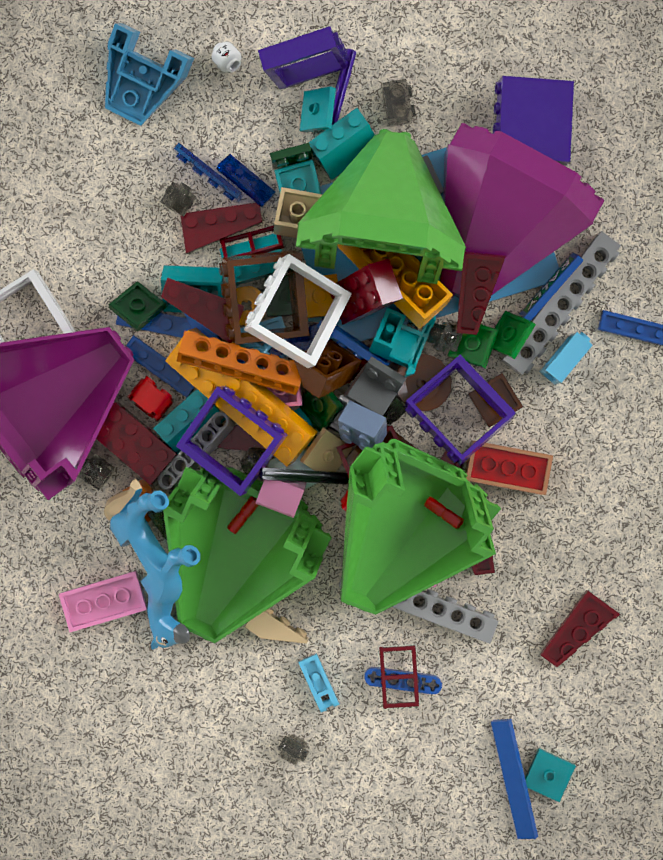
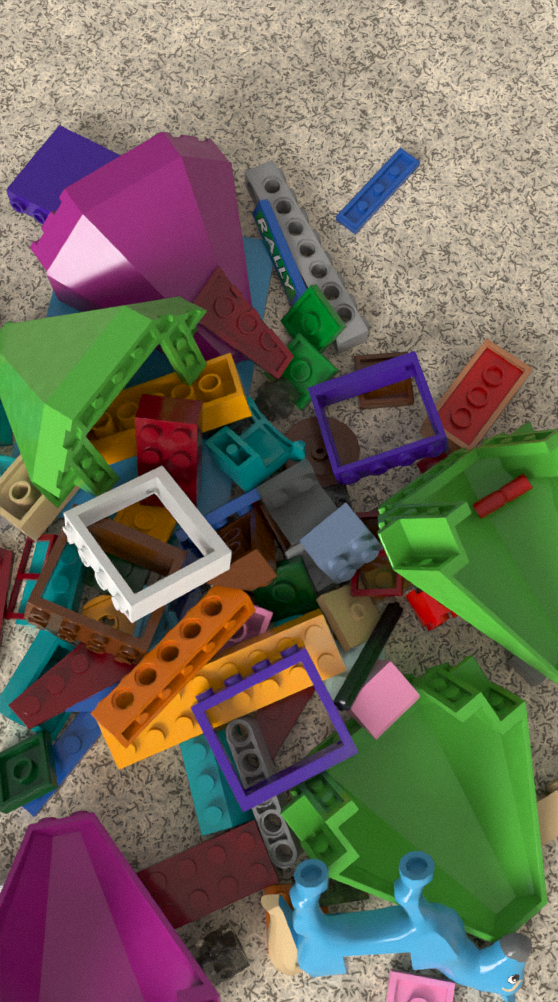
camera: 65 degrees left, 15 degrees down
blue tile [125,335,195,398] -> none
red brick [127,376,173,422] -> none
red piece [227,496,259,534] -> none
clear smoke head [240,447,270,475] -> none
medium azure window [539,332,593,385] -> none

